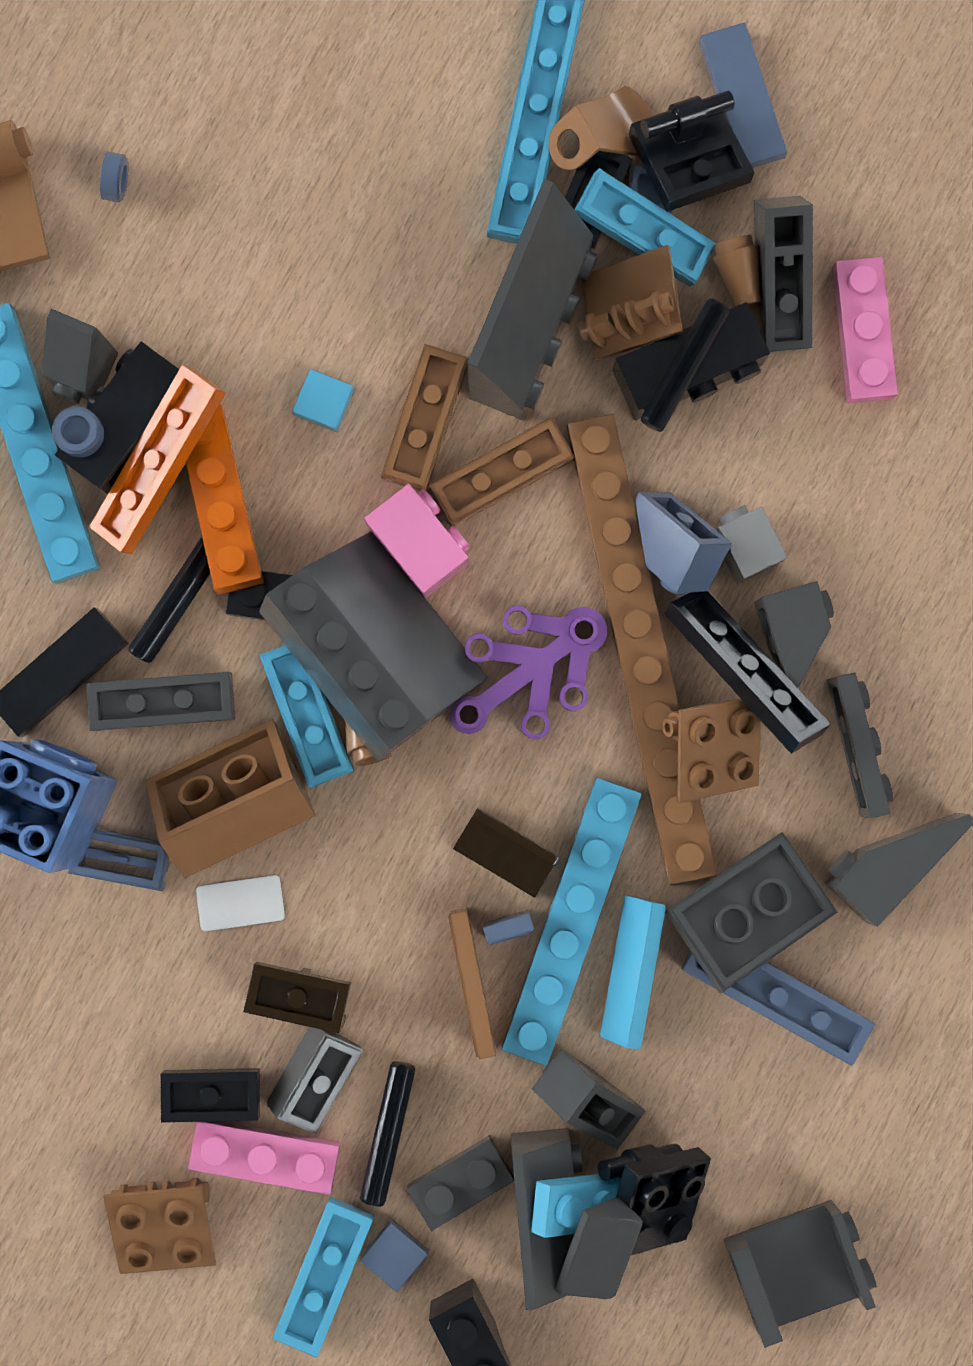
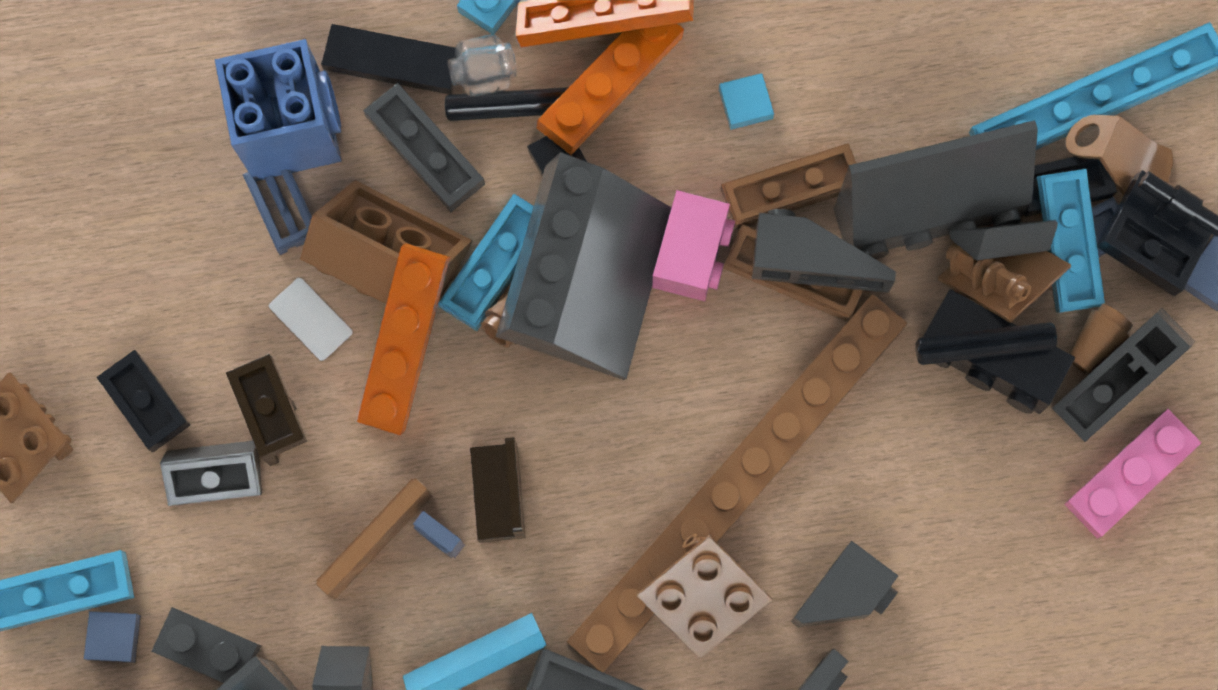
camera: 55 degrees right, 10 degrees down
bright pink plate [188,1121,341,1195] -> none
black axle [360,1061,415,1207] -> none
medium lavender plant [450,606,607,739] -> none
medium azure plate [502,778,642,1066] -> none
sand blue slope [635,492,732,595] -> none
black plate [664,591,831,754] -> none
light grey brick [716,505,787,584] -> none
none -> orange plate [357,244,450,436]
none -> clear head [448,34,517,97]
none -> dark grey slope [752,209,896,293]
none -> dark grey slope [950,220,1058,261]

